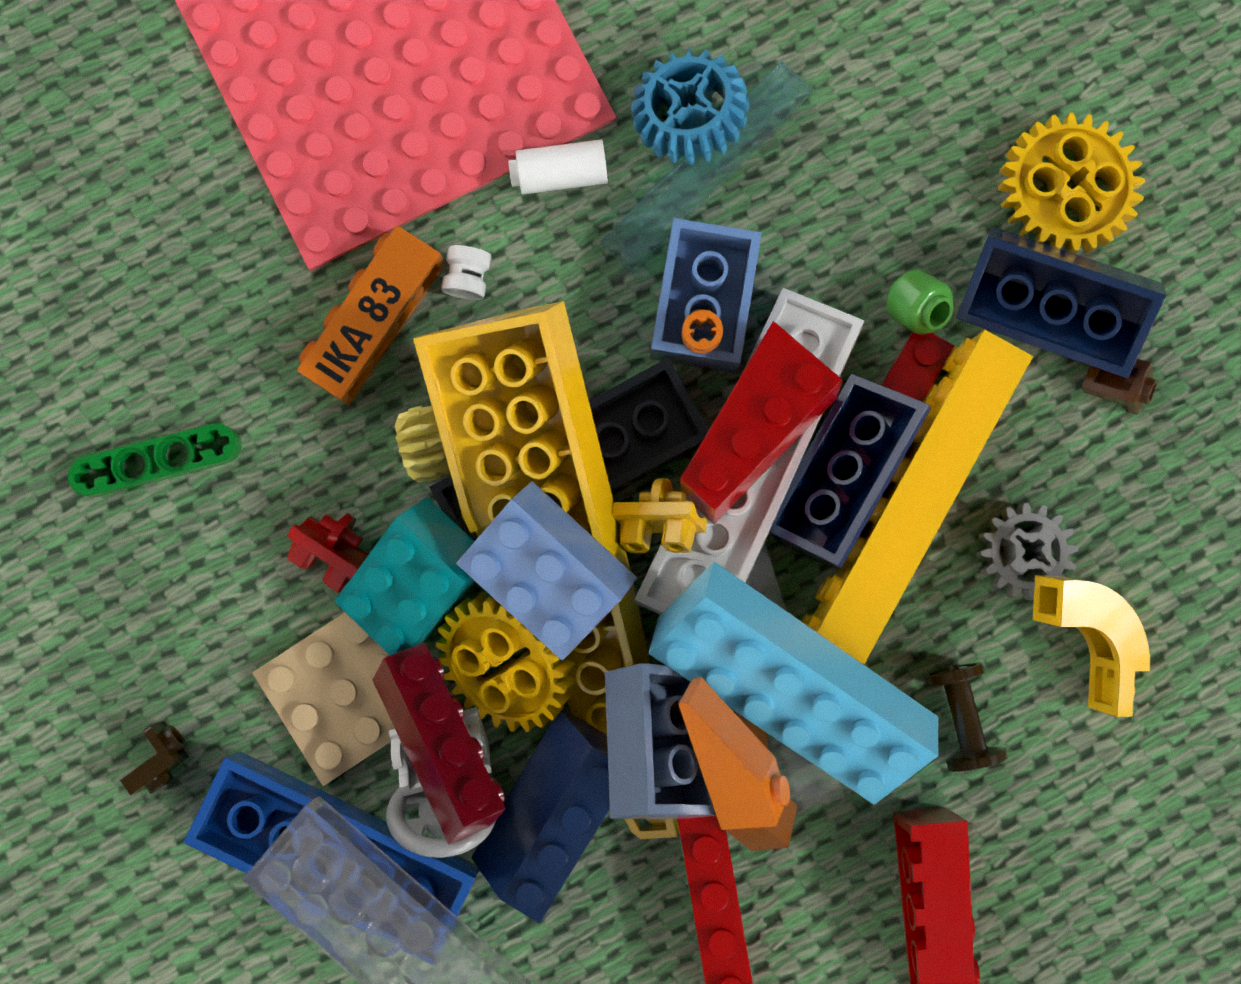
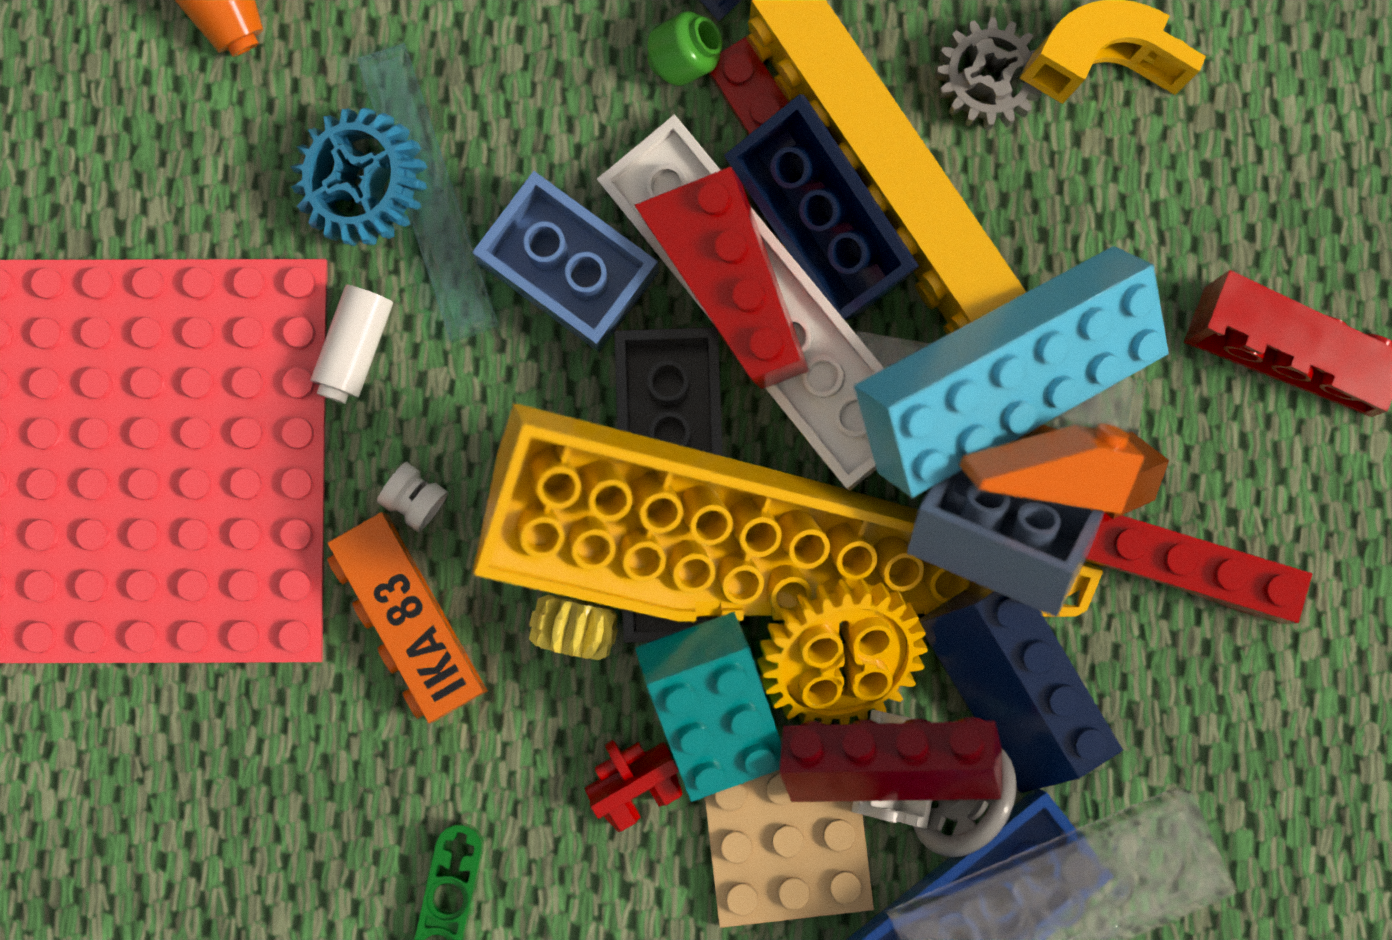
camera: 65 degrees left, 0 degrees up
medium blue brick [456,481,637,661] -> none
yellow hips [612,478,707,553] -> none
orange bush [681,310,723,354] -> none
dark brown hose [923,662,1008,772] -> none

